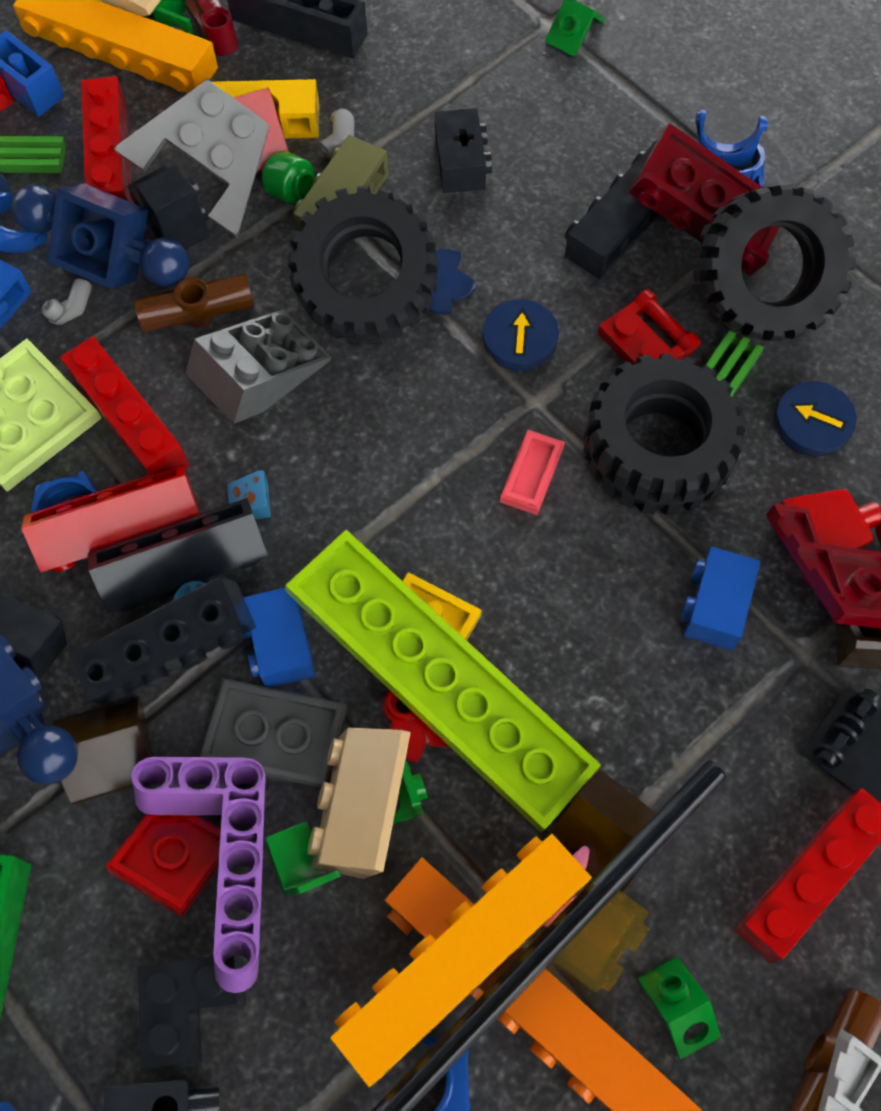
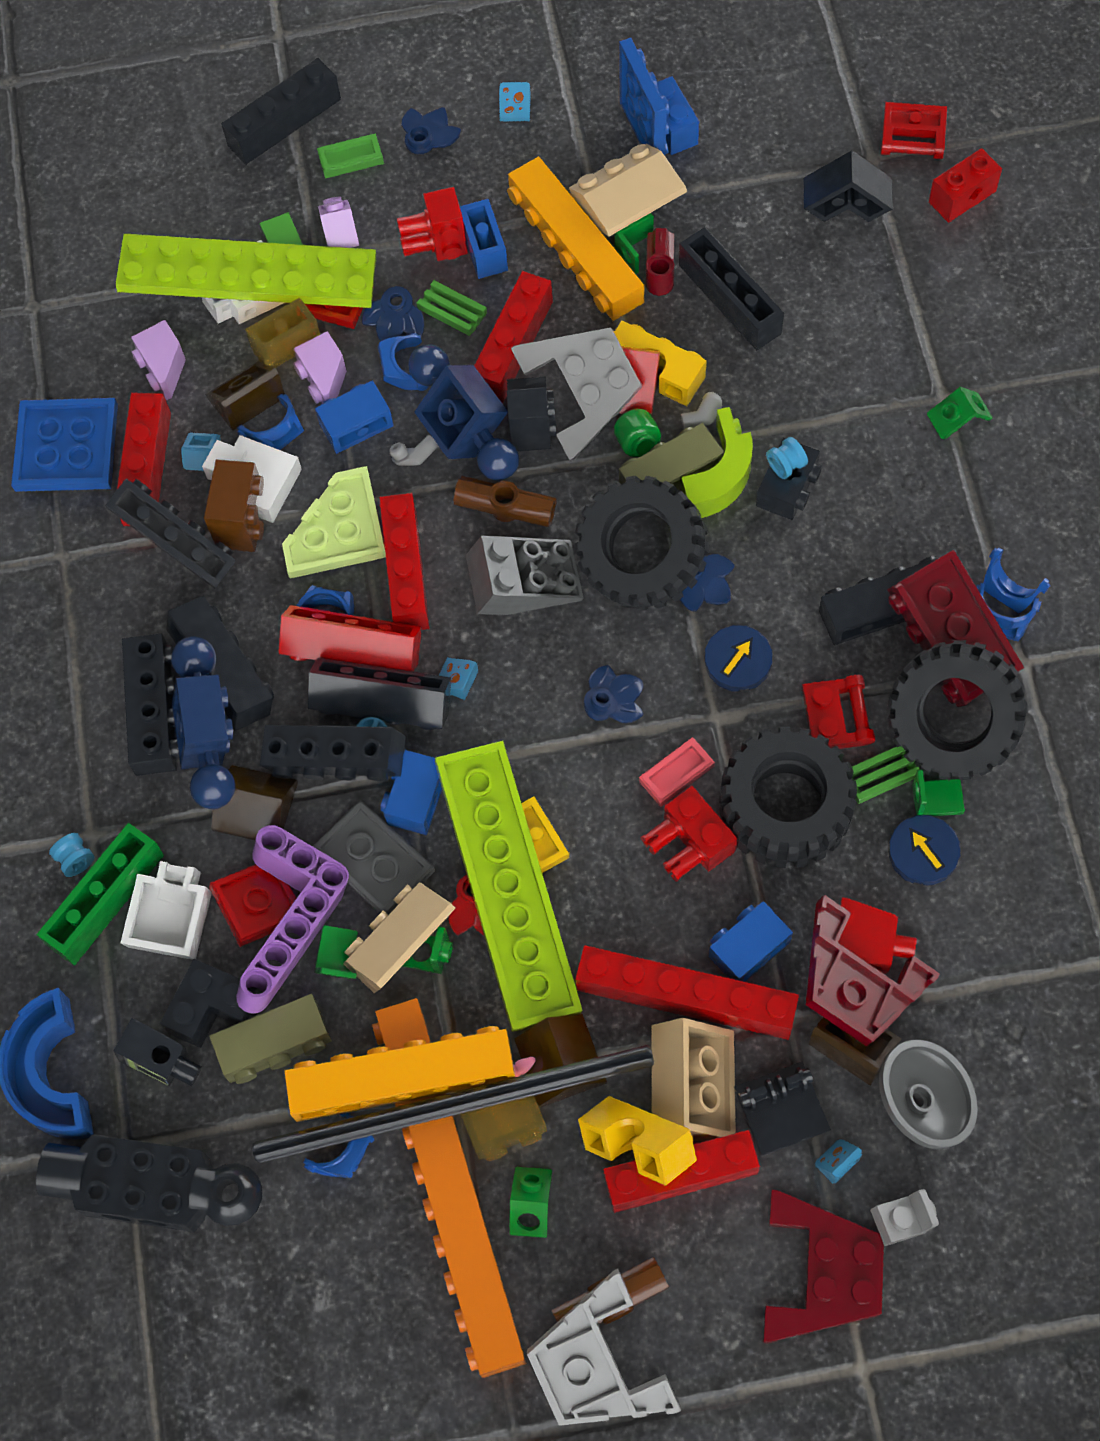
camera: 35 degrees right, 0 degrees up
none -> white piece [121,861,212,960]
none -> olive brick [210,994,332,1084]
none -> red brick [575,945,799,1040]
none -> yellow arch [578,1096,697,1185]
none -> dark blue plate [583,665,643,723]
none -> red brick [641,786,737,882]
none -> tan slope [652,1018,736,1141]
none -> lime arch [681,407,753,518]
none -> dark azure wheel [766,437,808,479]
none -> green bracket [912,770,965,816]

